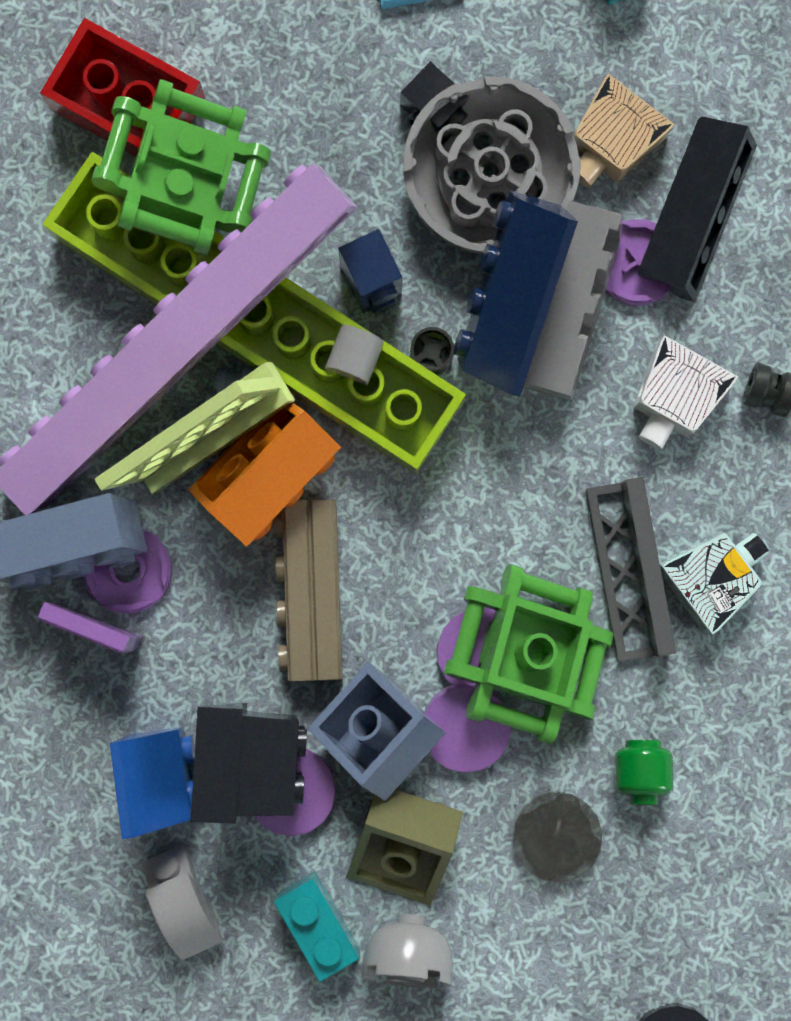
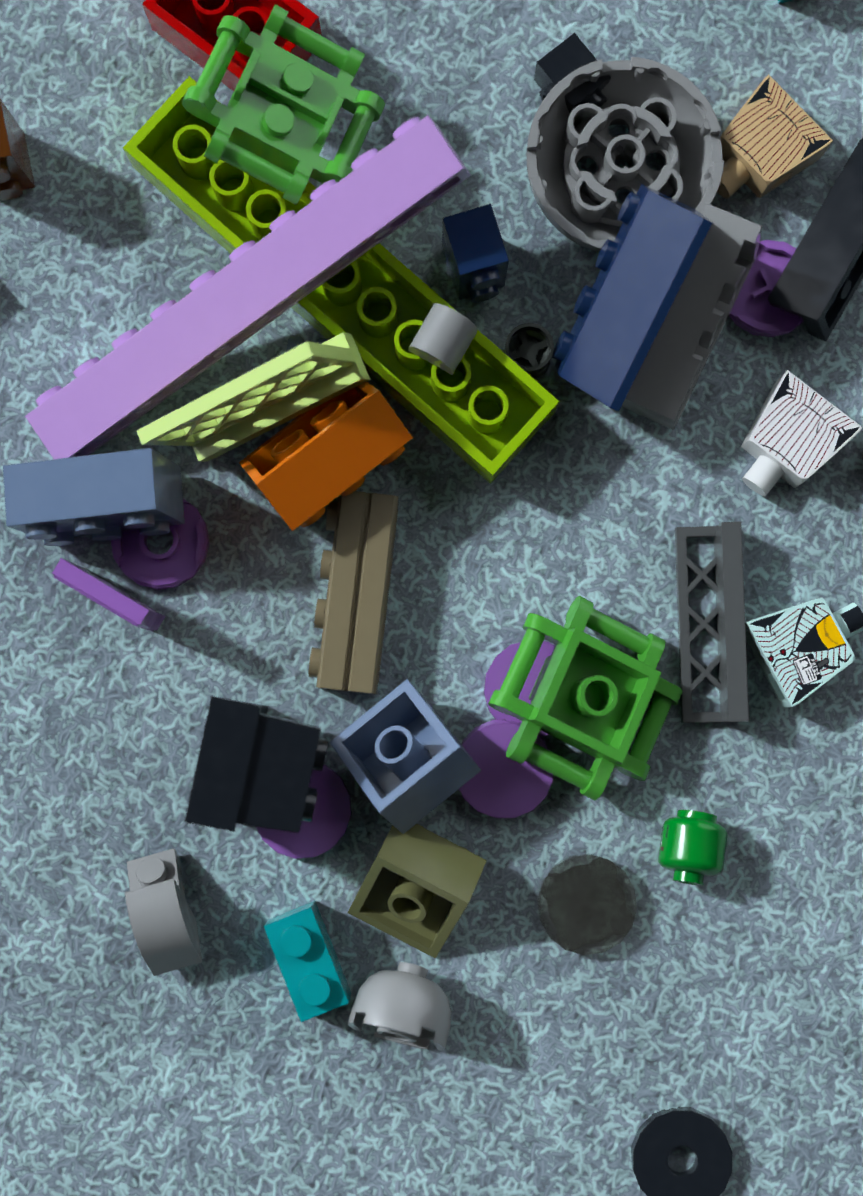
camera: 15 degrees right, 0 degrees up
blue slope [110,727,195,839] -> none

